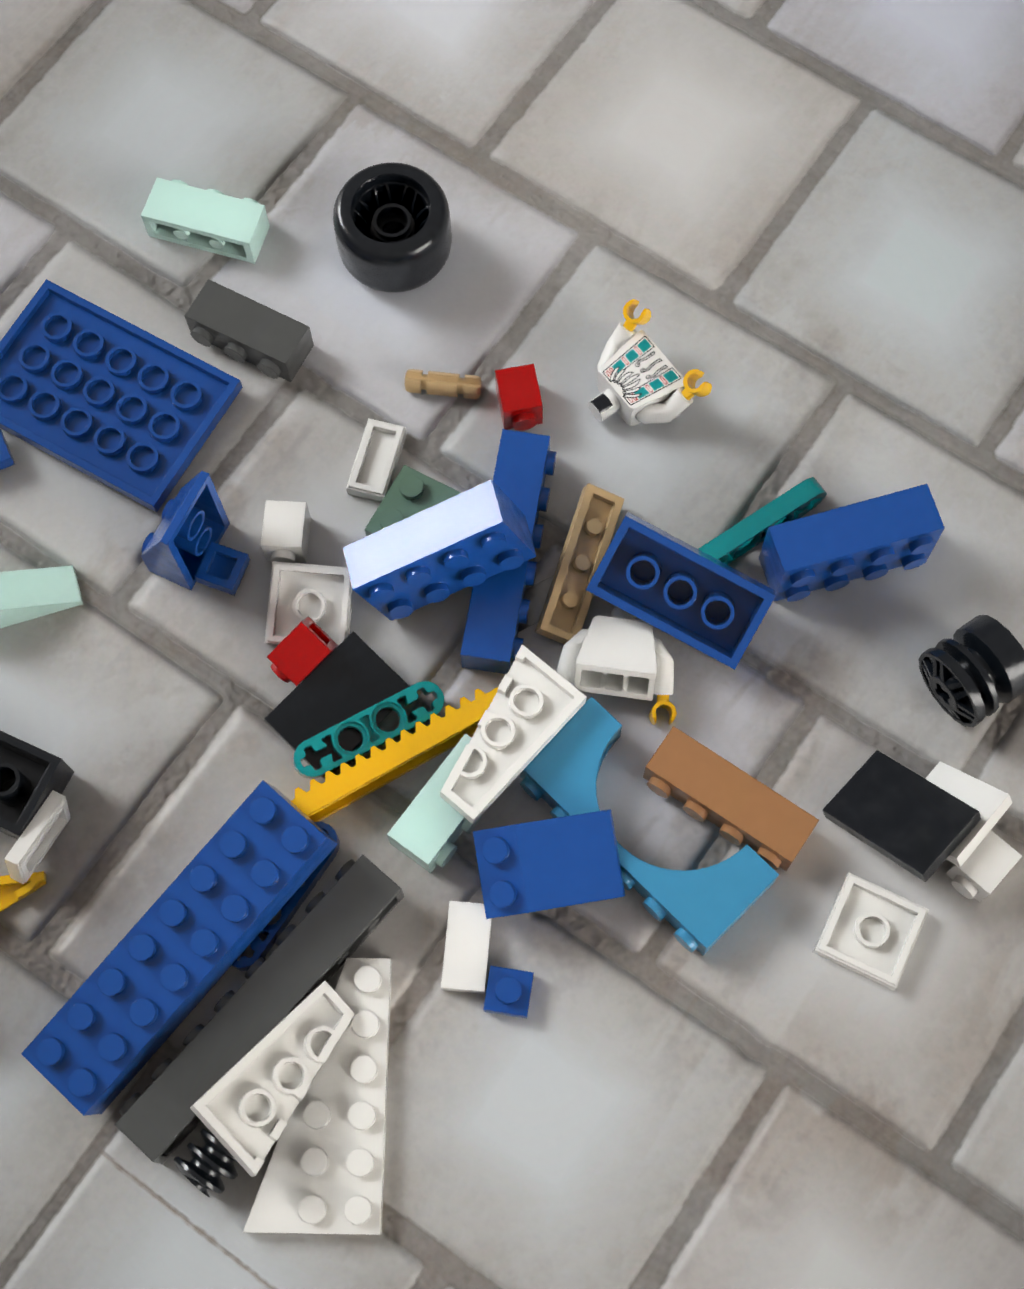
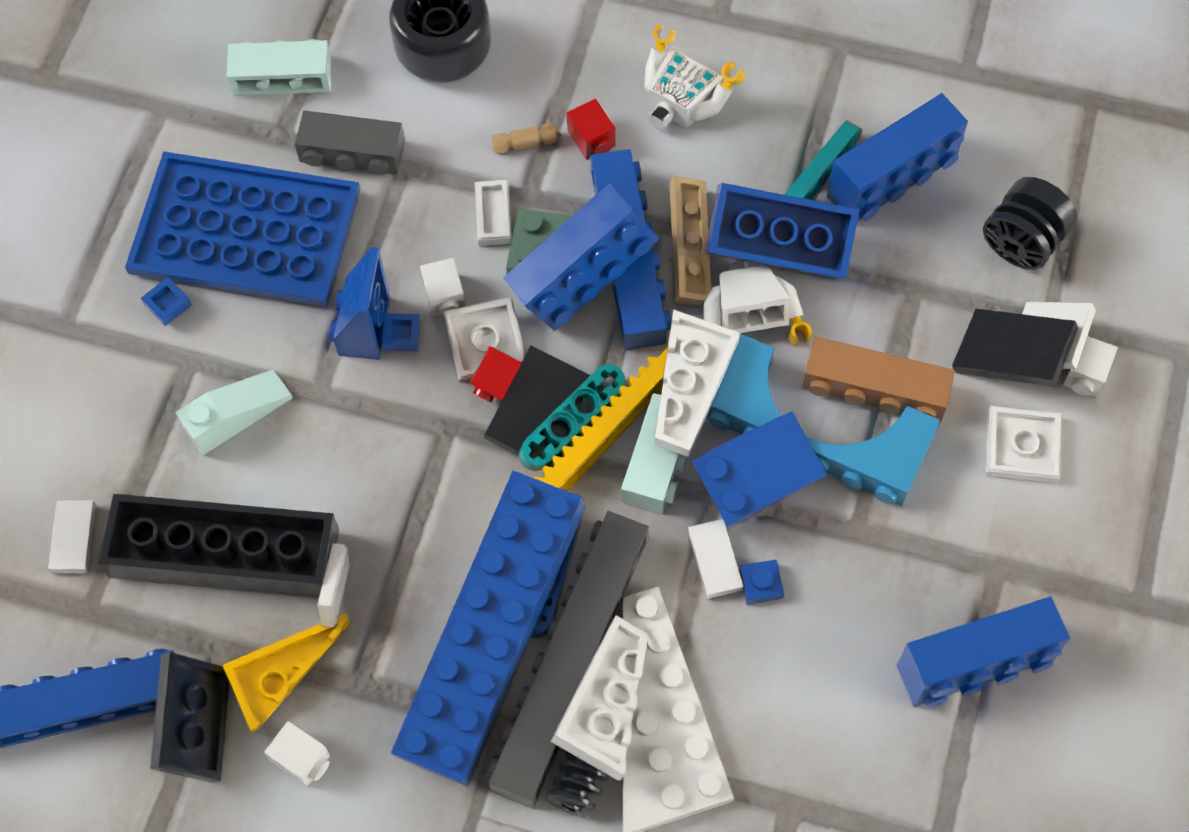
camera: 20 degrees left, 5 degrees down
none -> blue brick [897,596,1070,708]

